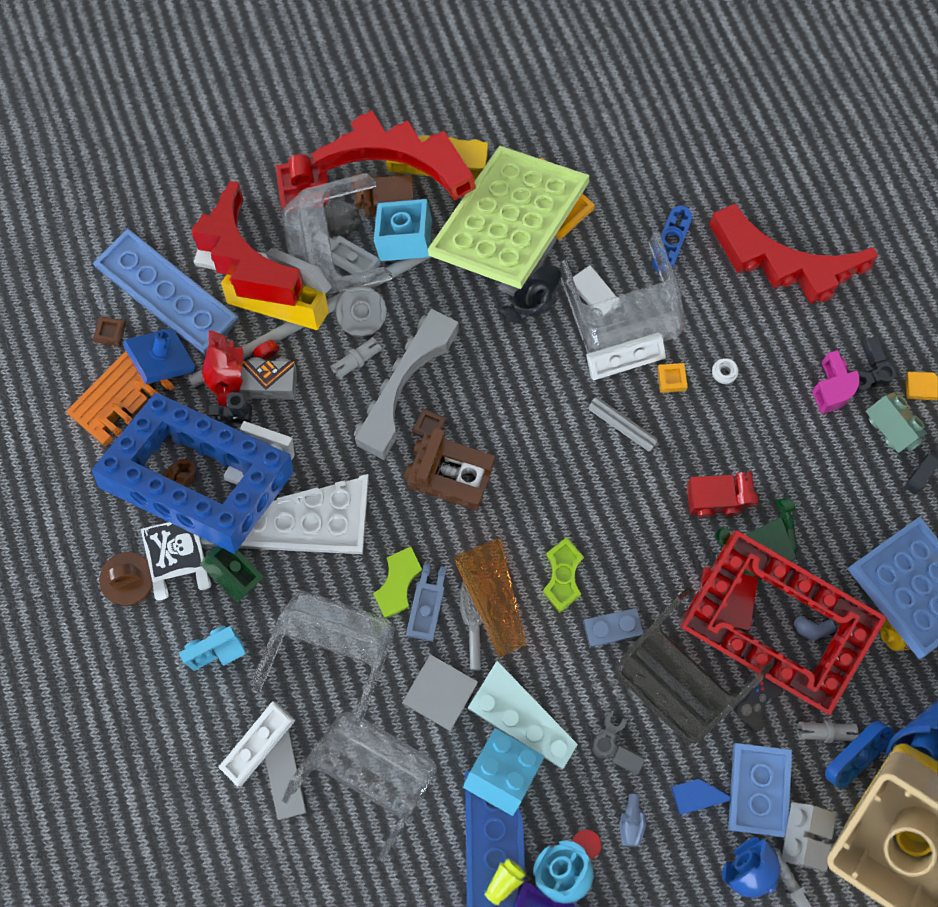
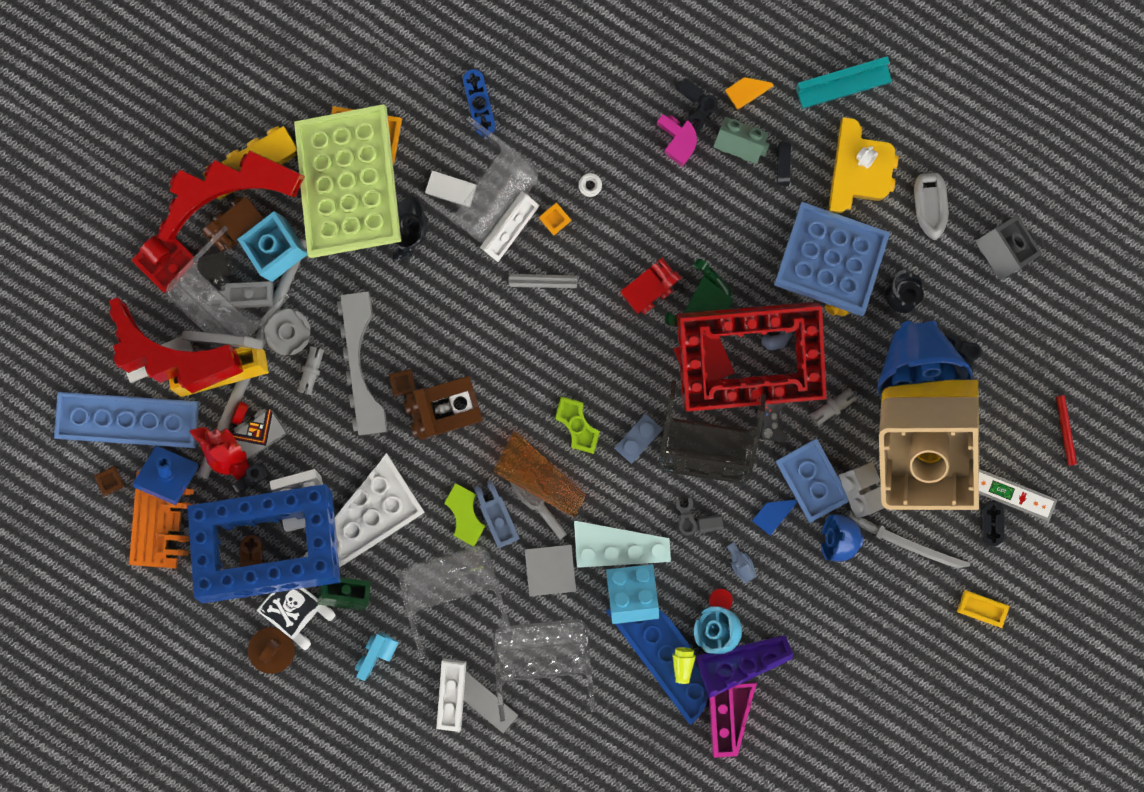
camera: 40 degrees left, 15 degrees up
red arch [709,203,878,304] -> none
blue beam [825,721,893,789] -> none

